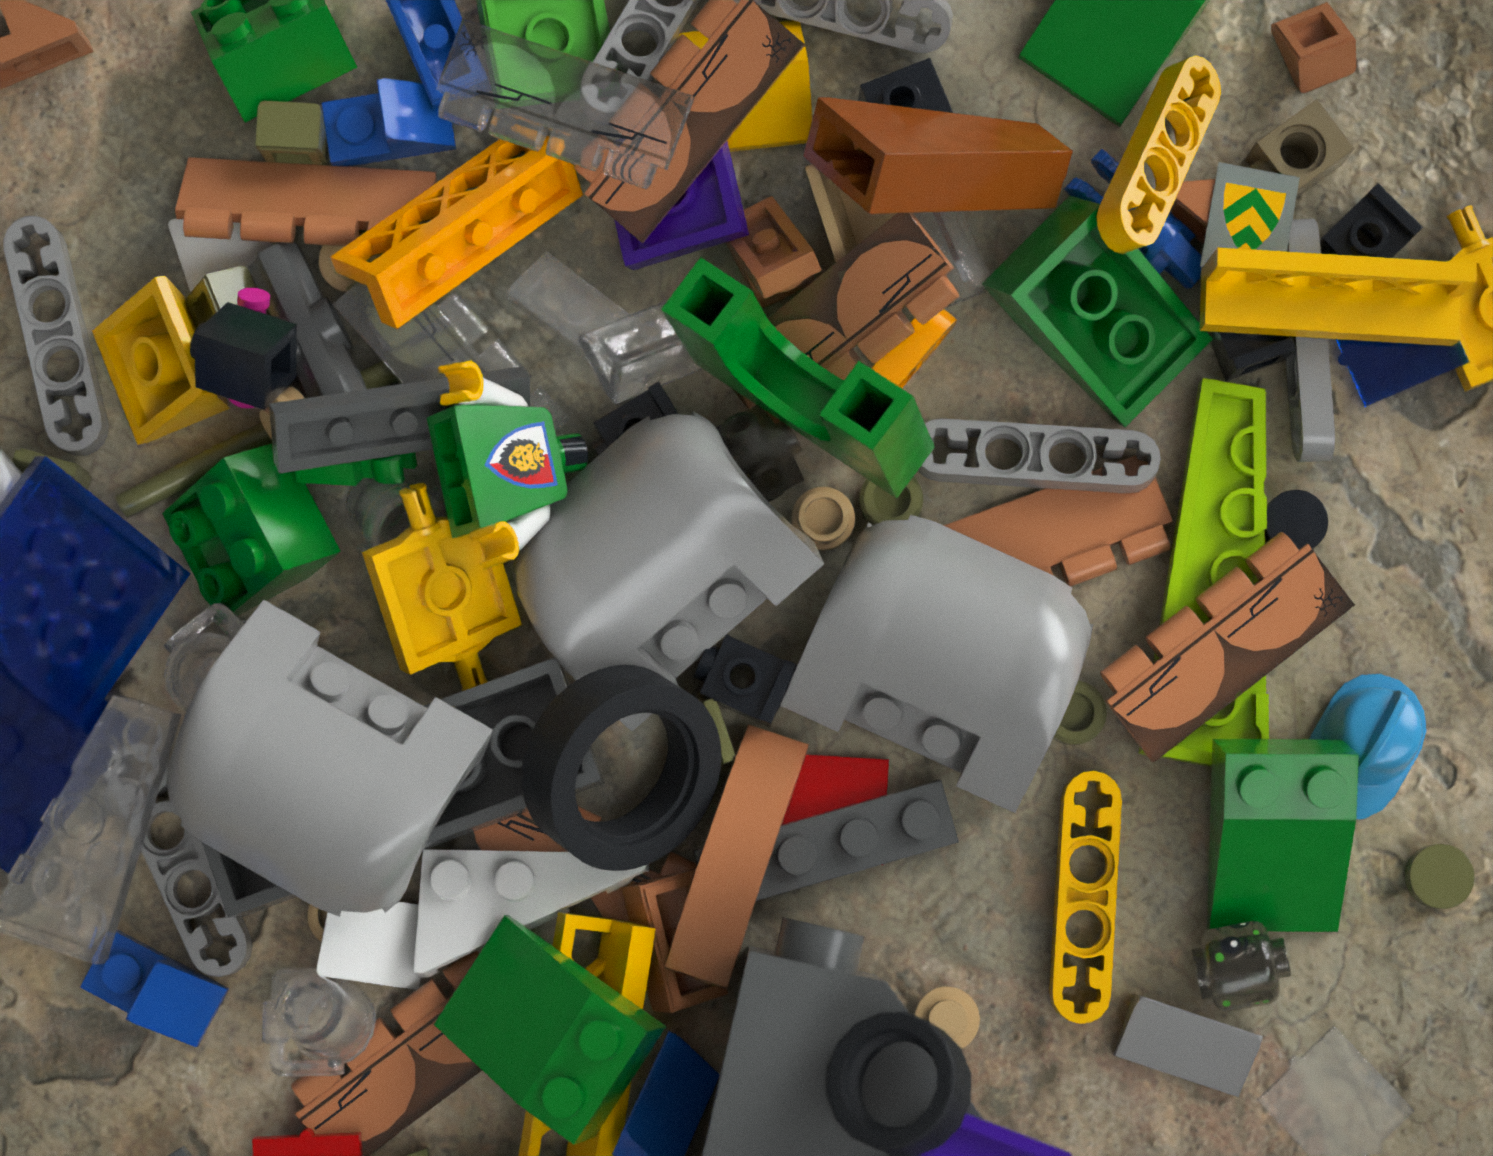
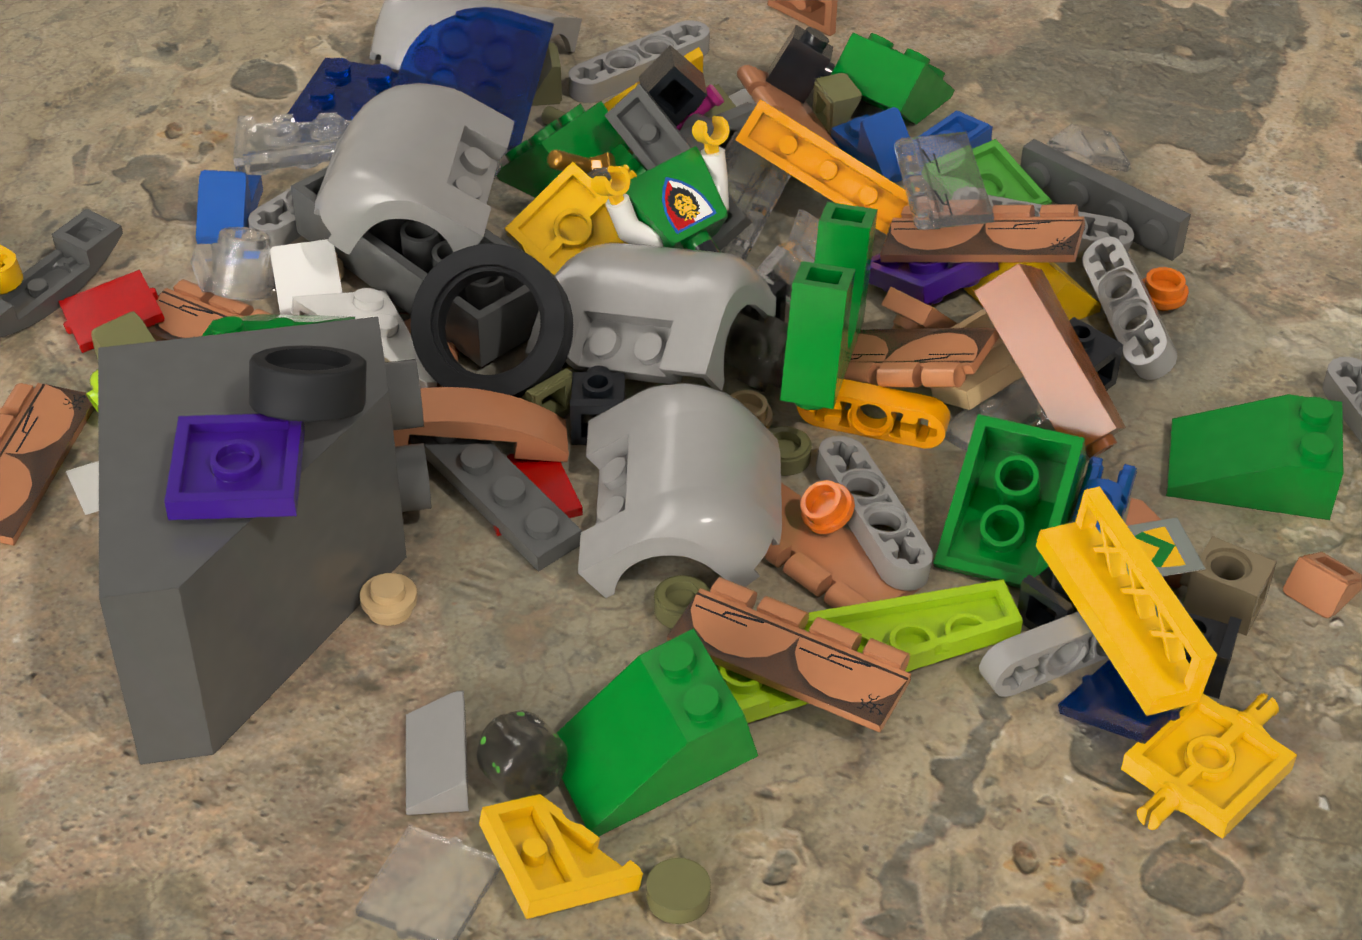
camera: 65 degrees right, 40 degrees down
yellow beam [1049,771,1122,1024] -> none
yellow beam [1097,56,1221,254] -> none
black tile [1265,490,1328,549] -> none
dark azure piece [1309,674,1427,819] -> none
none -> yellow wing [479,794,643,919]
none -> pearl gold bar [547,150,616,179]
none -> black brick [766,25,835,104]
none -> orange plate [800,480,855,534]

